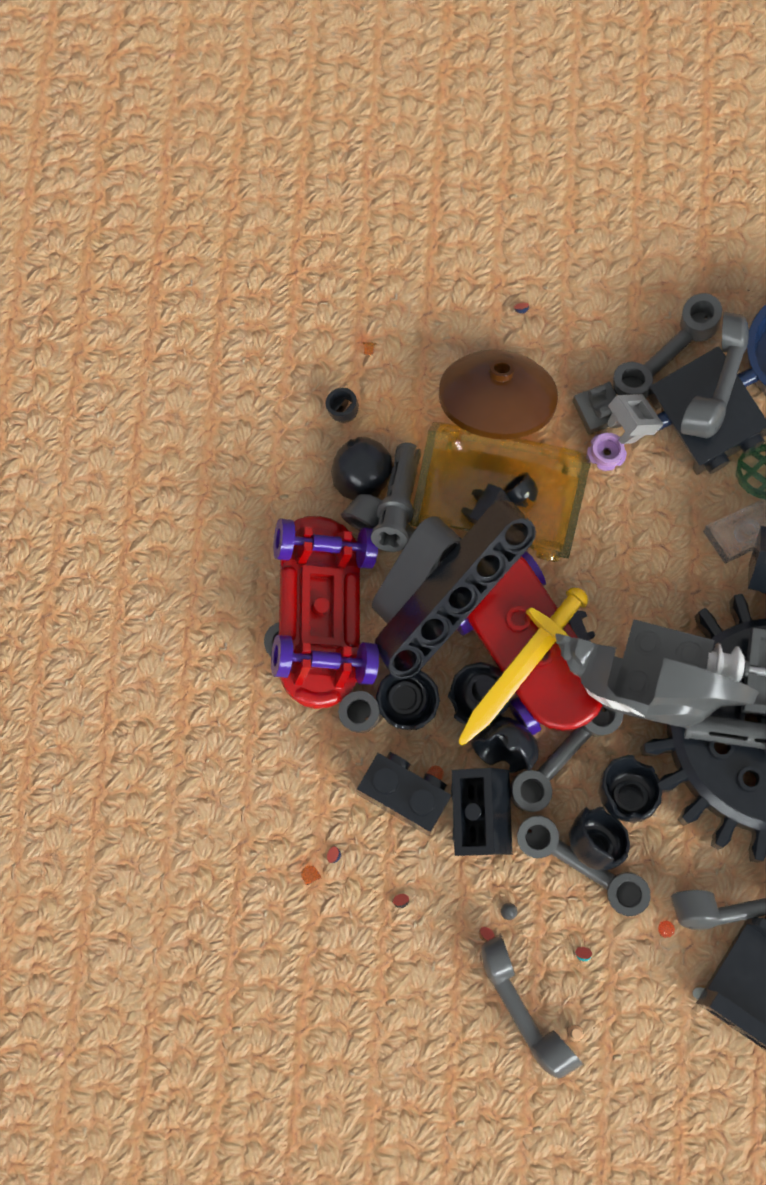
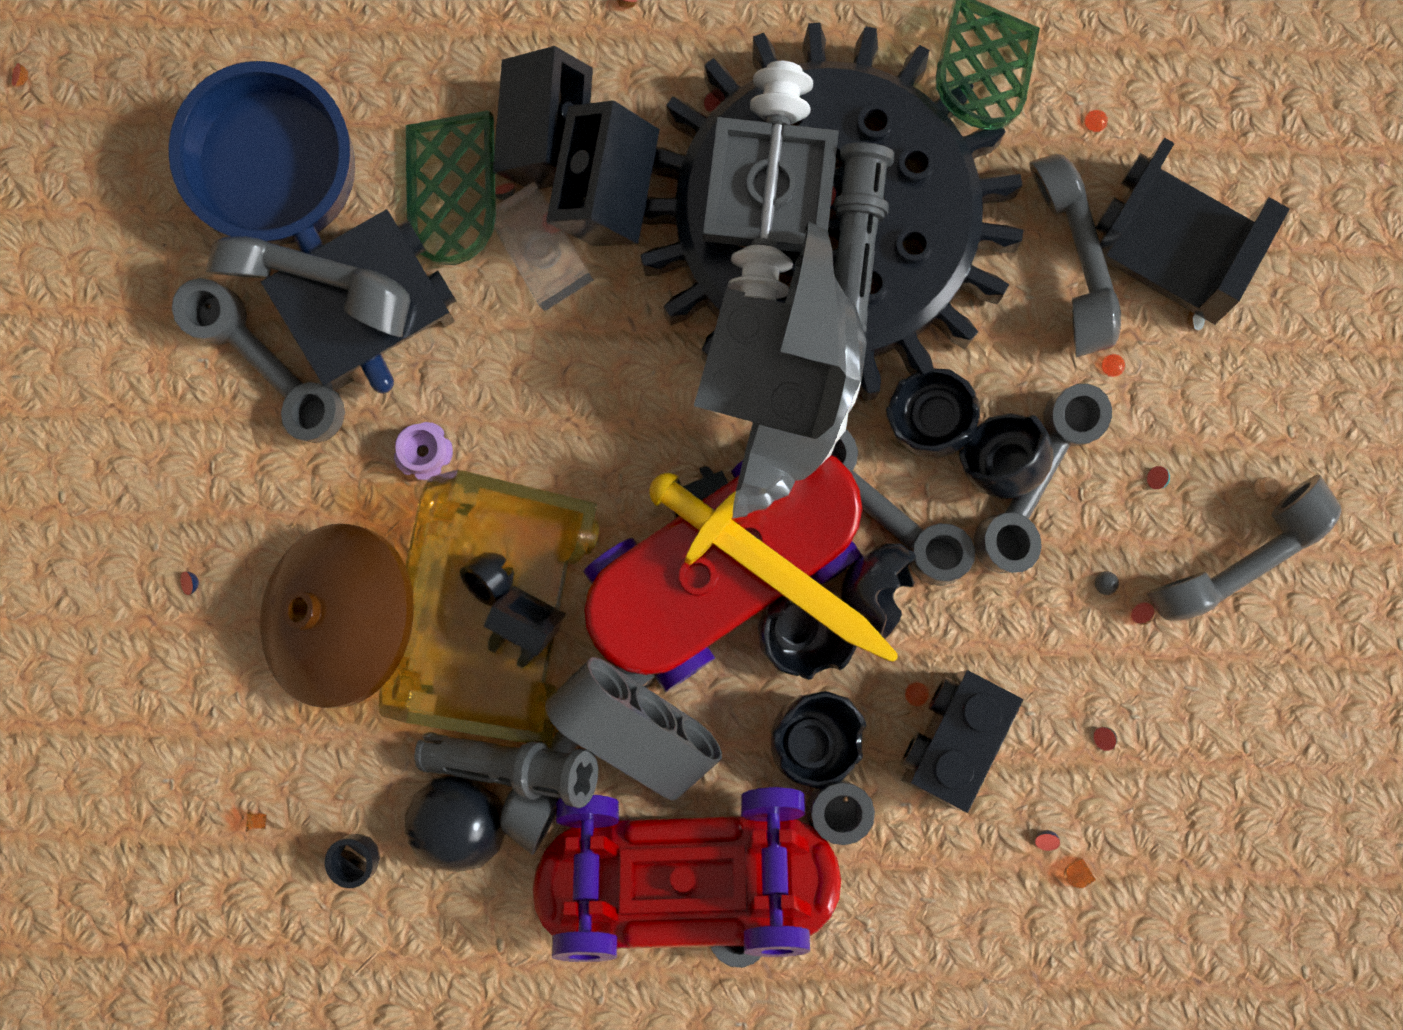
camera: 90 degrees left, 5 degrees up
black beam [375,501,536,679] -> none
black brick [451,768,513,856] -> none
dark grey tile [573,381,617,435] -> none
light grey tile [608,394,664,444] -> none

